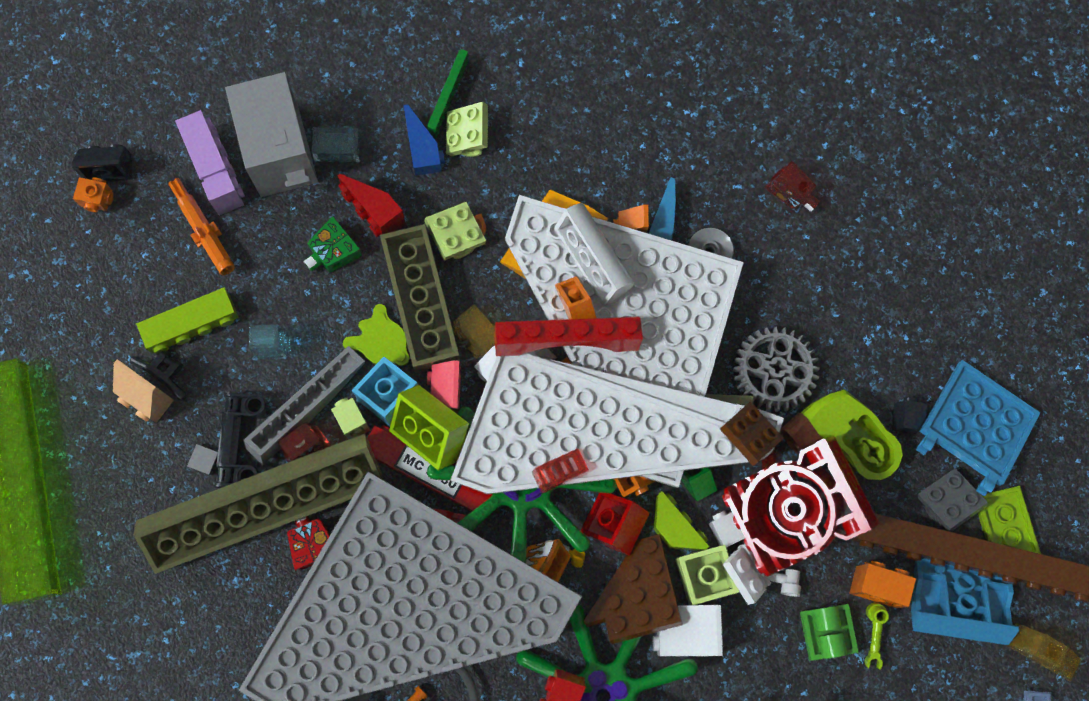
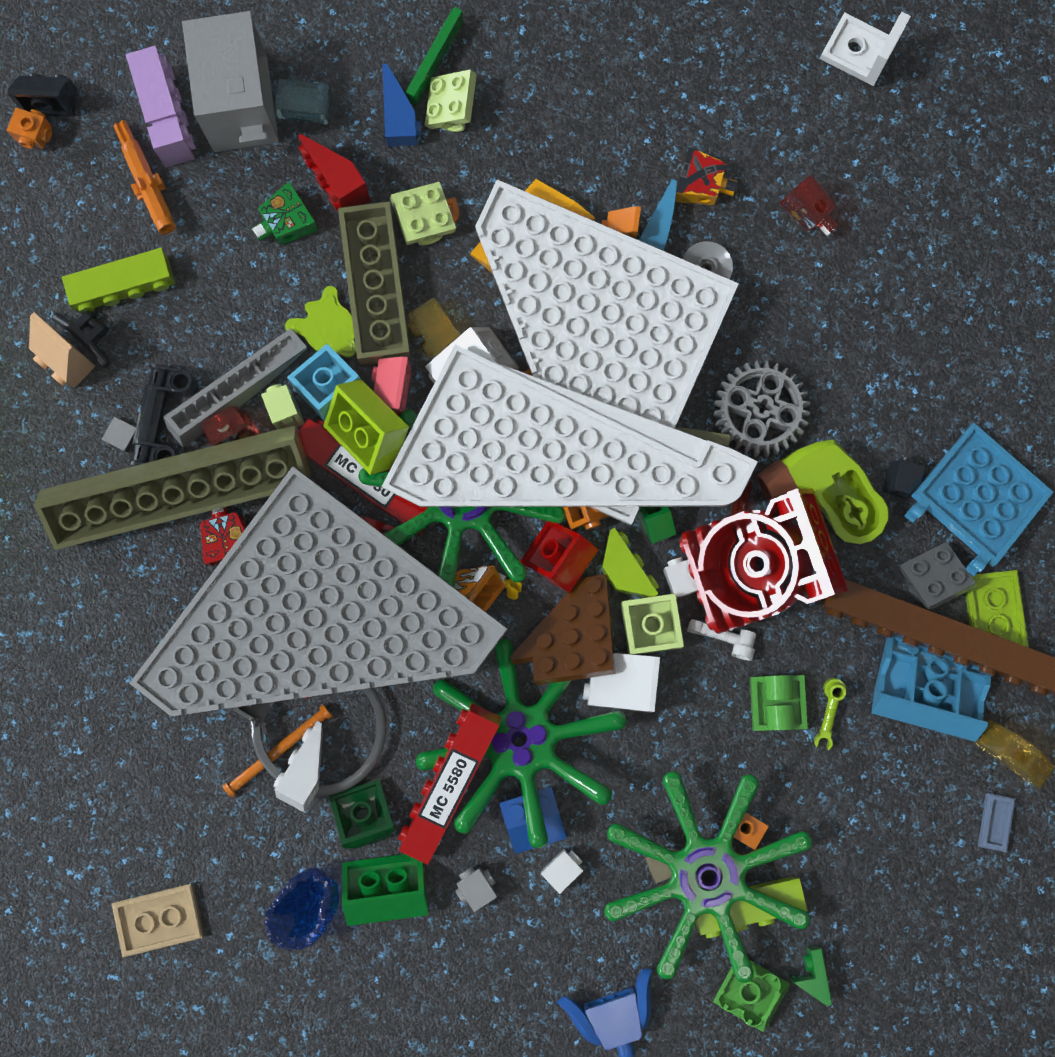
camera: 15 degrees right, 5 degrees up
clear light blue brick [249,324,290,359] -> none
red arch [494,317,643,356] -> none
clear red slope [532,448,589,493] -> none
white brick [554,203,634,306] -> none
orange slope [555,276,596,319] -> none
reddish brown plate [720,401,783,466] -> none
white plate [723,544,771,605] -> none
orange brick [849,561,916,608] -> none
none -> torso [675,147,737,205]
none -> white bracket [820,12,911,86]

